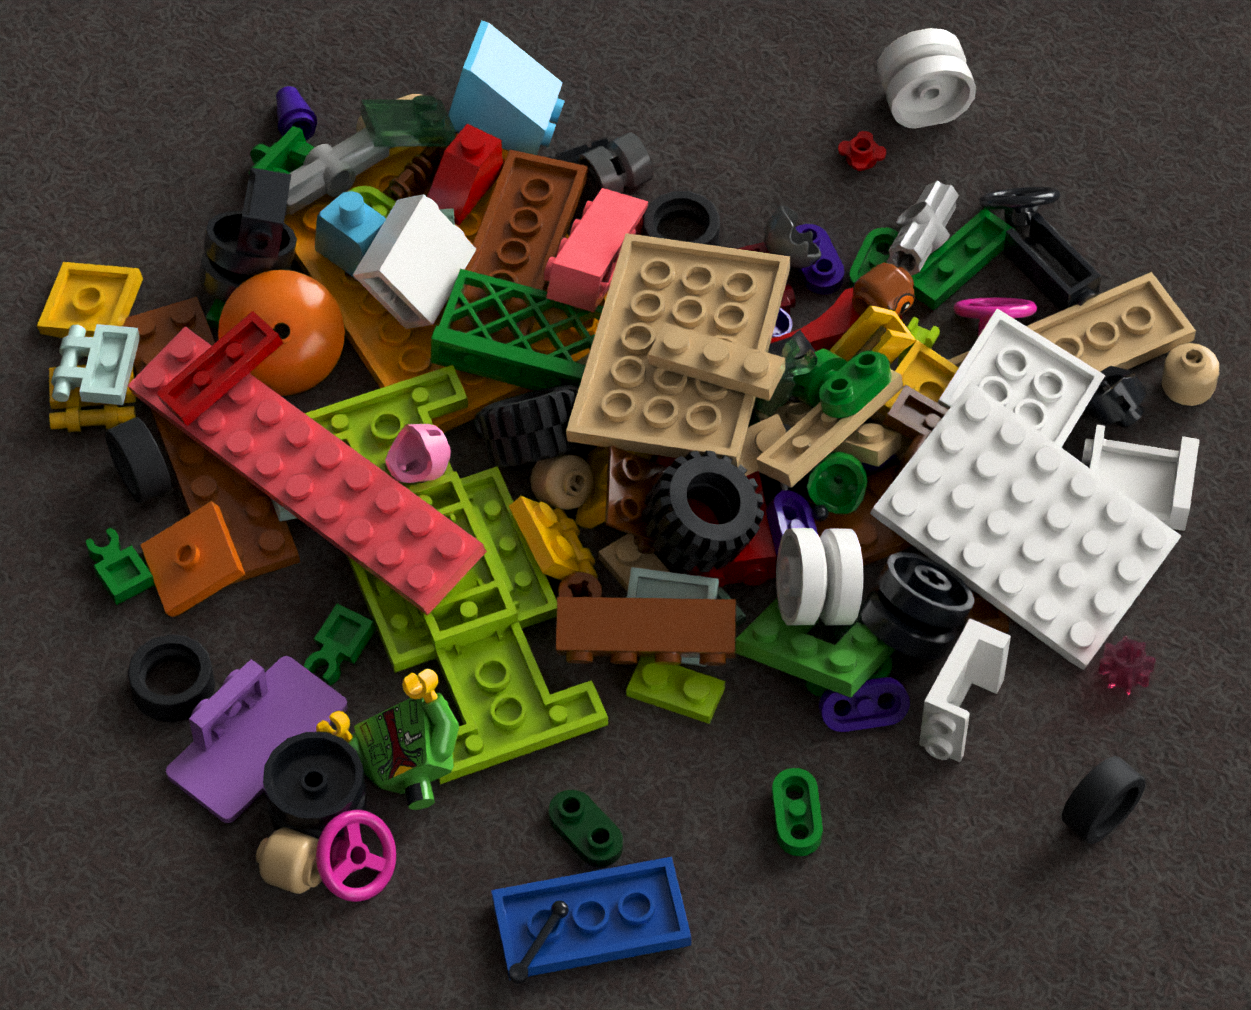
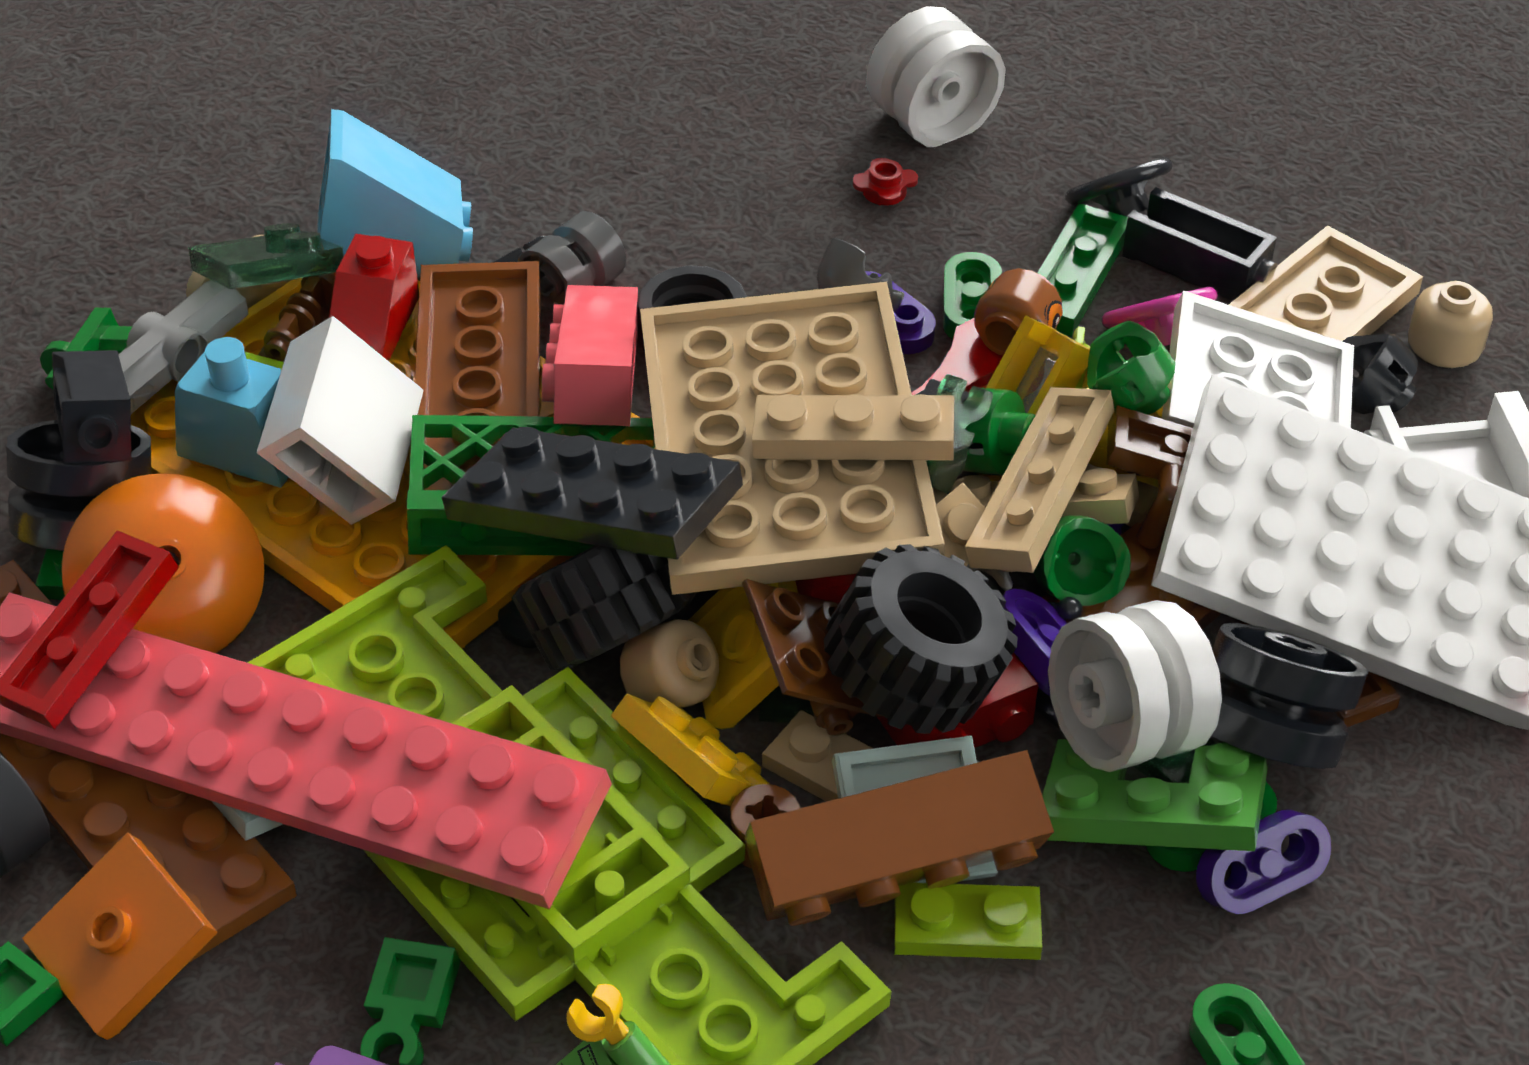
camera: 20 degrees left, 10 degrees down
dark purple cone [276,86,317,141] -> none
bright pink piece [385,424,451,483] -> none
green plate [819,351,892,418] -> none
light grey piece [887,180,959,276] -> none
white panel [919,619,1011,762] -> none
none -> black plate [442,427,743,560]
none -> green piece [1087,321,1176,415]

